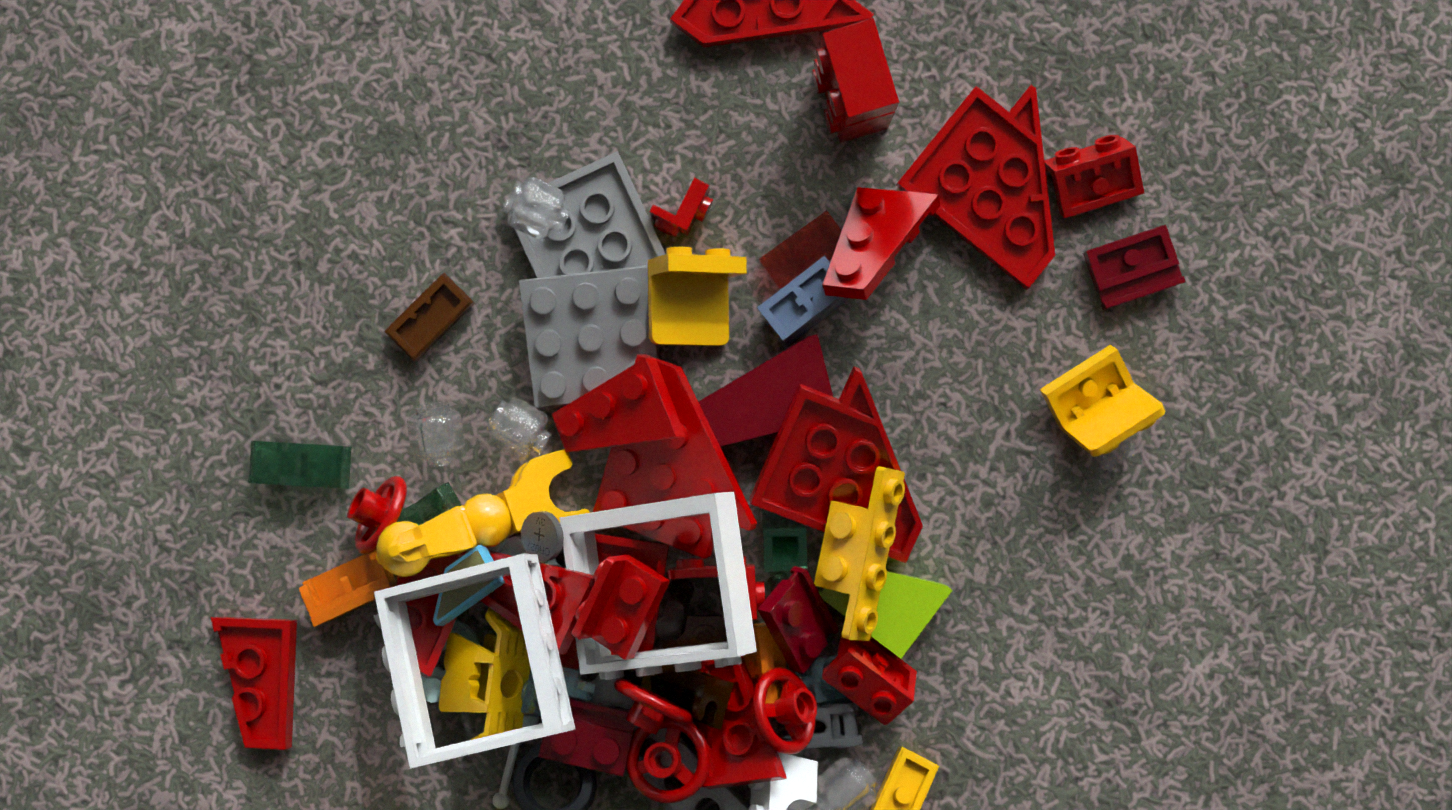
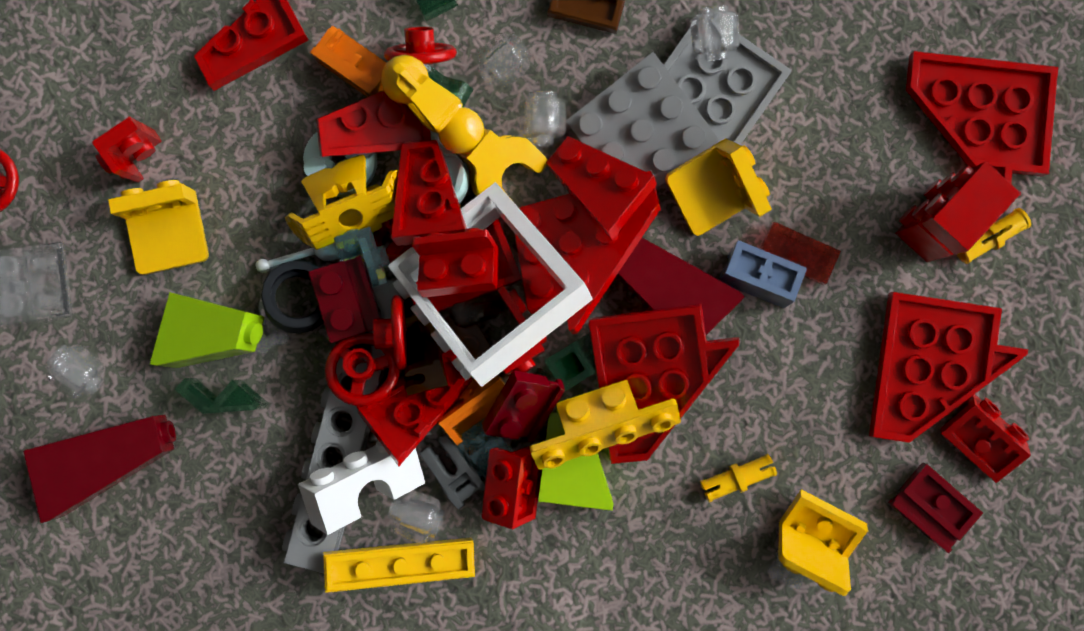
camera: 60 degrees right, 0 degrees up
white window [374,554,575,769] -> none
tile [433,545,505,626] -> none
dark grey piece [521,511,564,562] -> none
red bracket [649,177,713,237] -> none
red piece [752,668,817,755] -> none
red wing [822,187,941,300] -> none
none -> yellow pin [700,453,777,503]
none -> yellow pin [957,208,1031,264]

